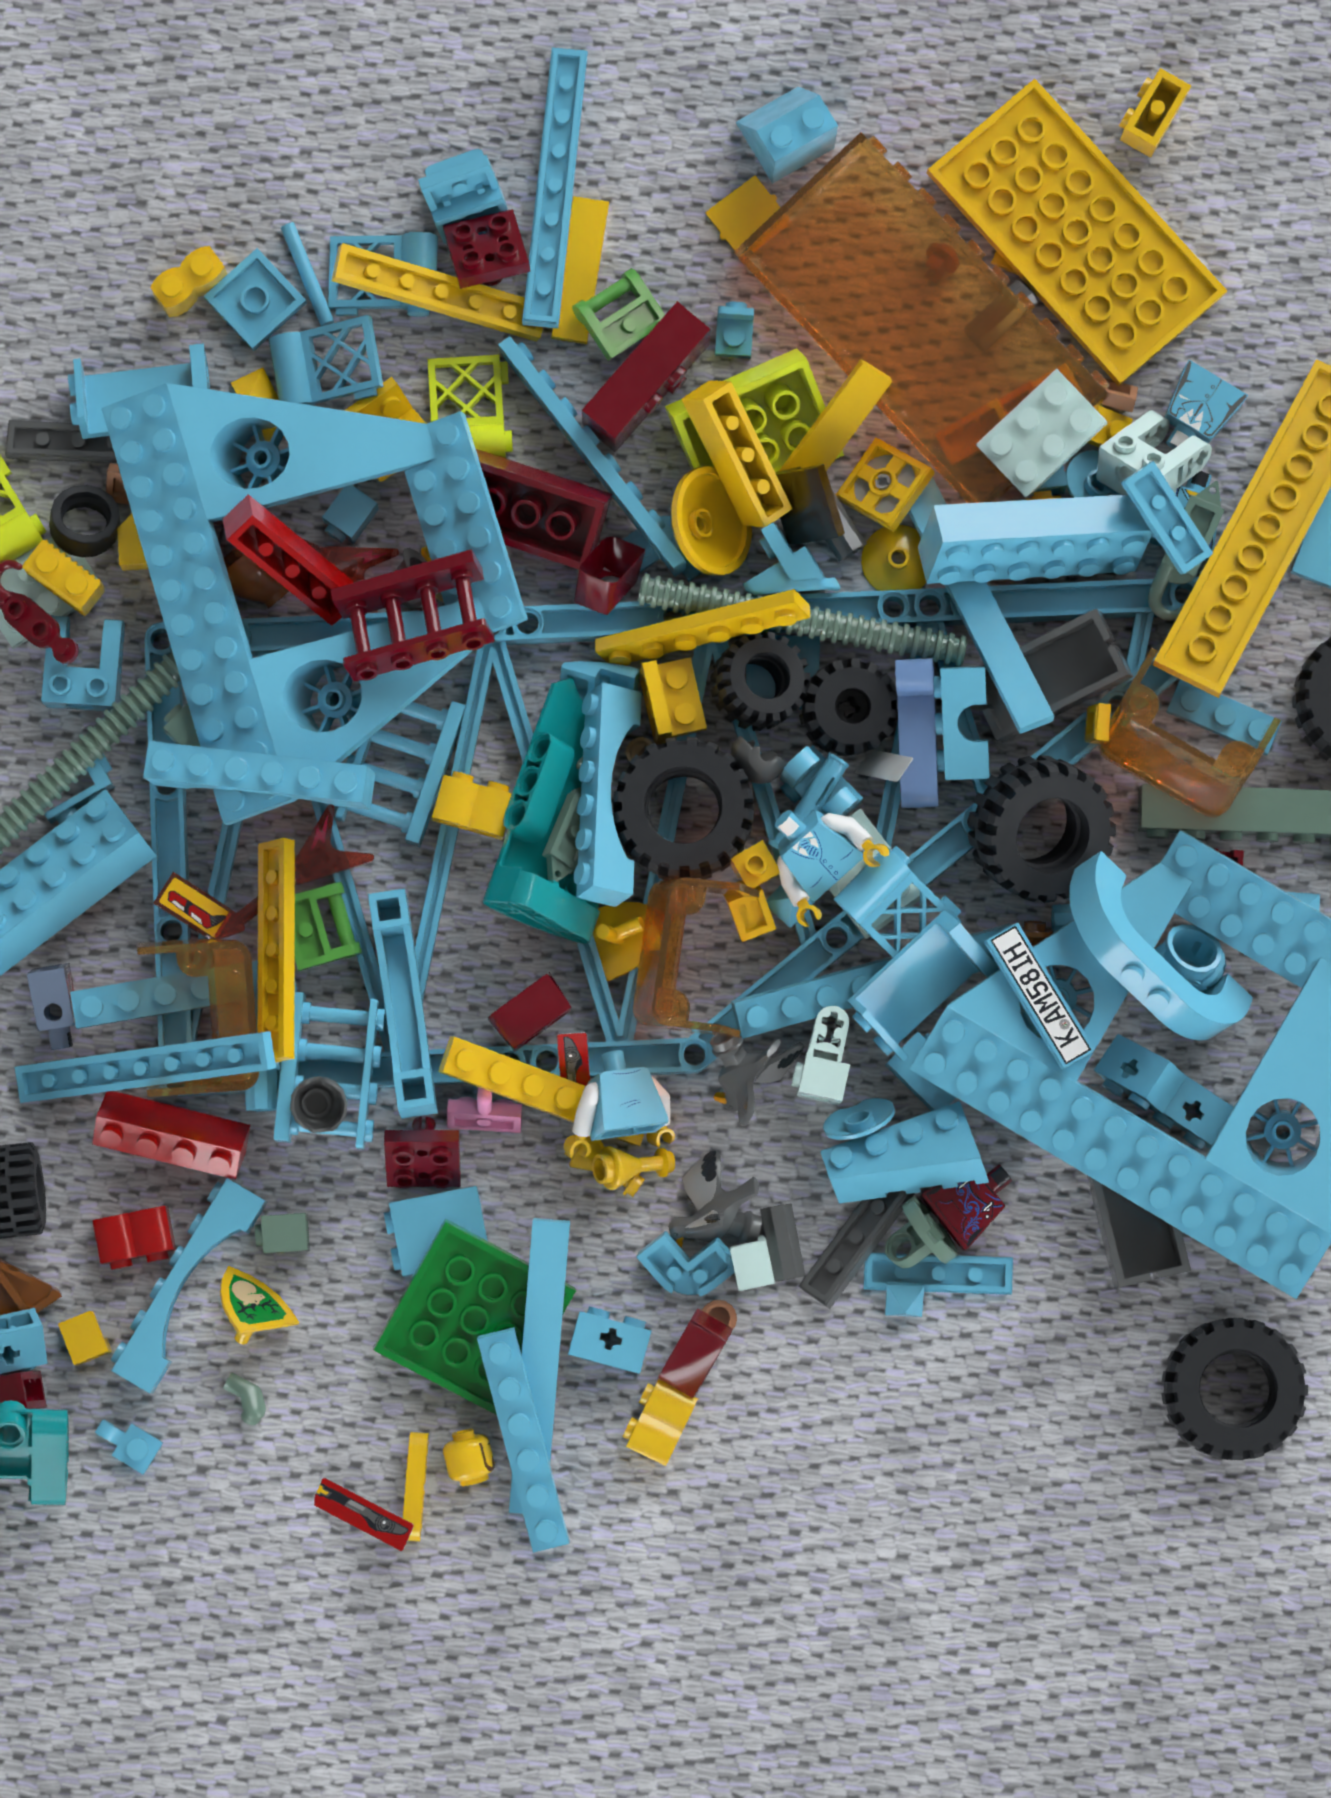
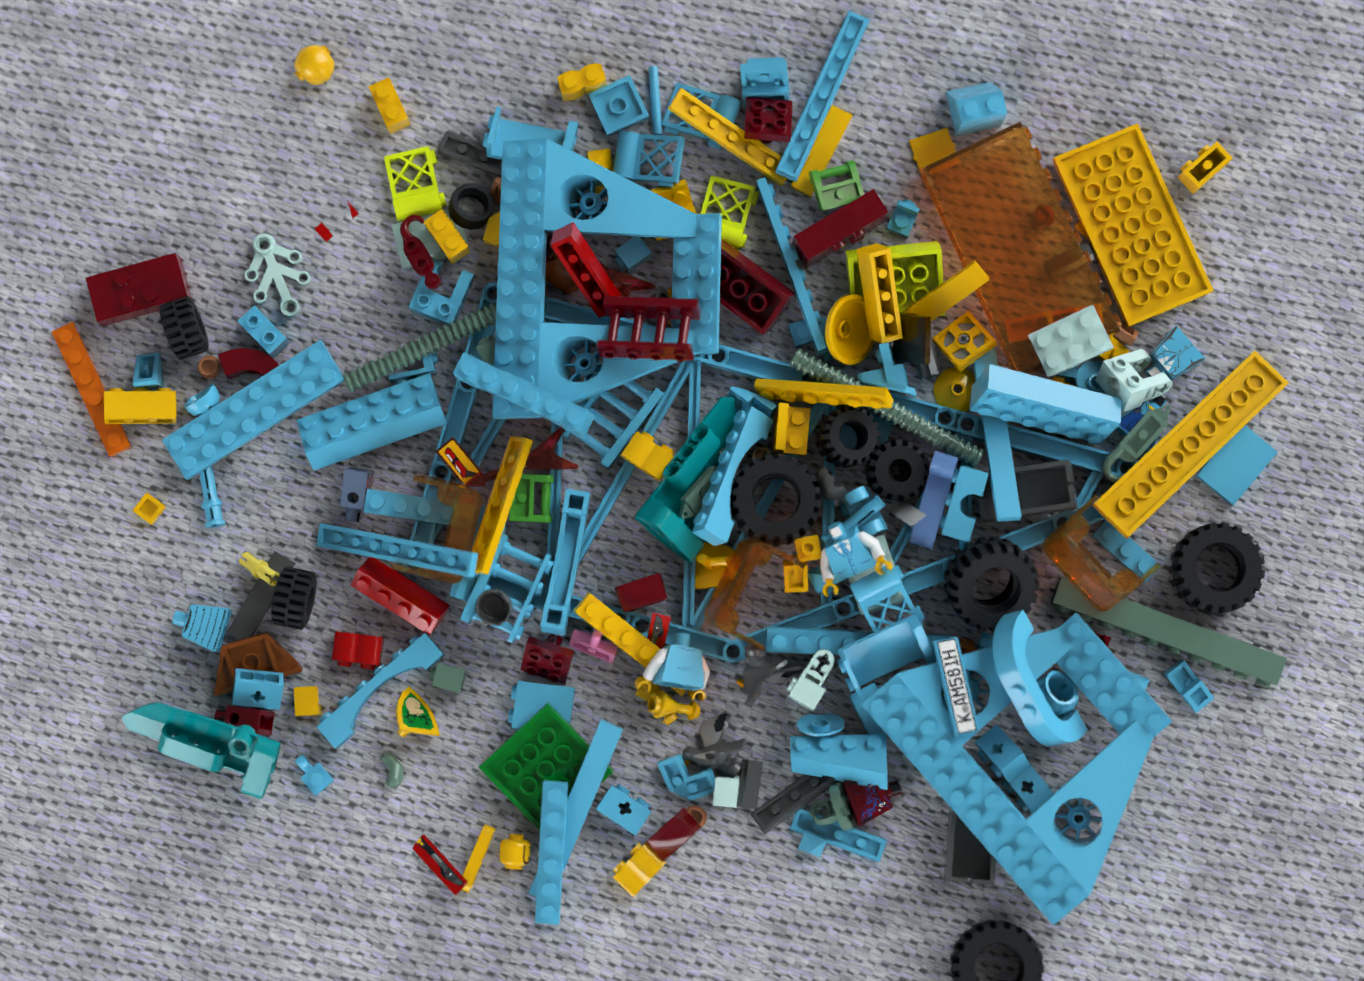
camera: 25 degrees right, 0 degrees up
dark red piece [574,536,646,615] -> none
yellow tile [1084,703,1111,744] -> none
medium azure plate [1121,461,1213,575] -> none

